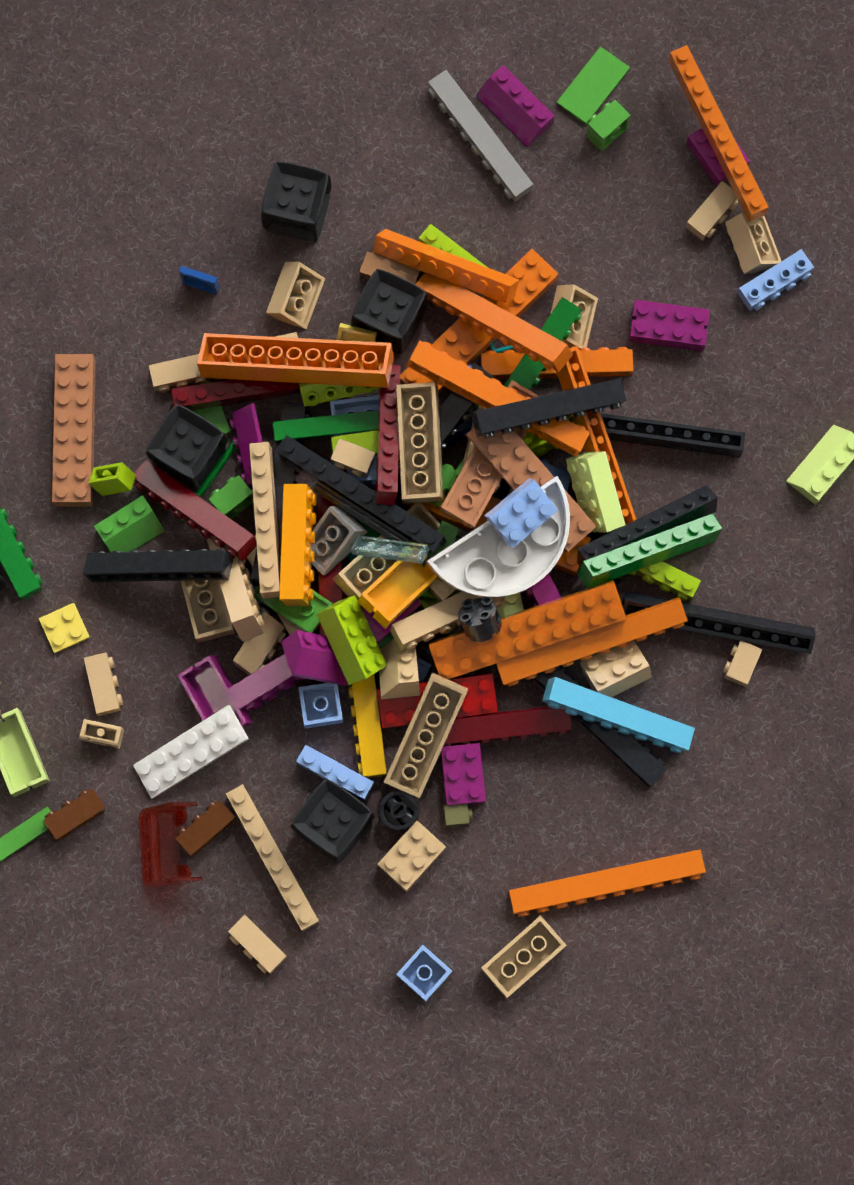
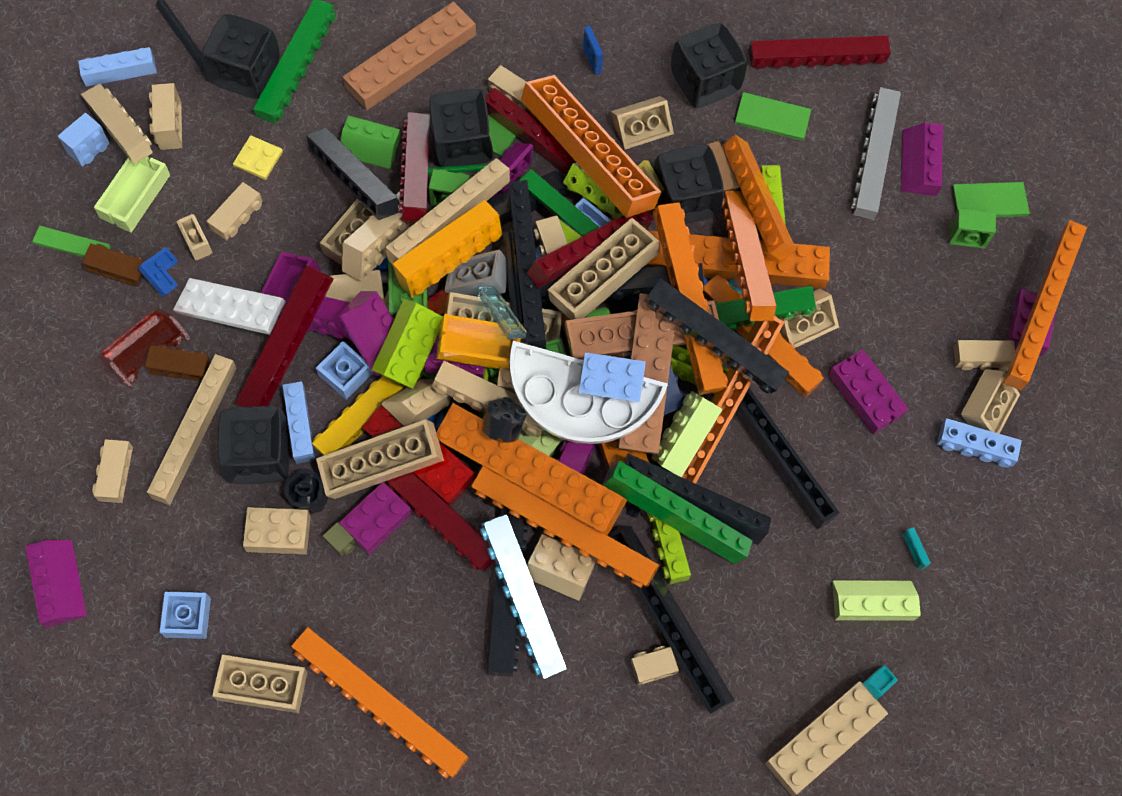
camera: 45 degrees right, 10 degrees down
lime brick [88,462,136,496] -> none
none -> magenta slope [25,540,87,628]
none -> blue plate [138,247,178,297]
none -> dark red brick [236,265,334,407]
none -> bright green tile [735,92,811,141]
none -> dark red brick [749,35,891,69]
none -> teal tile [903,527,931,570]

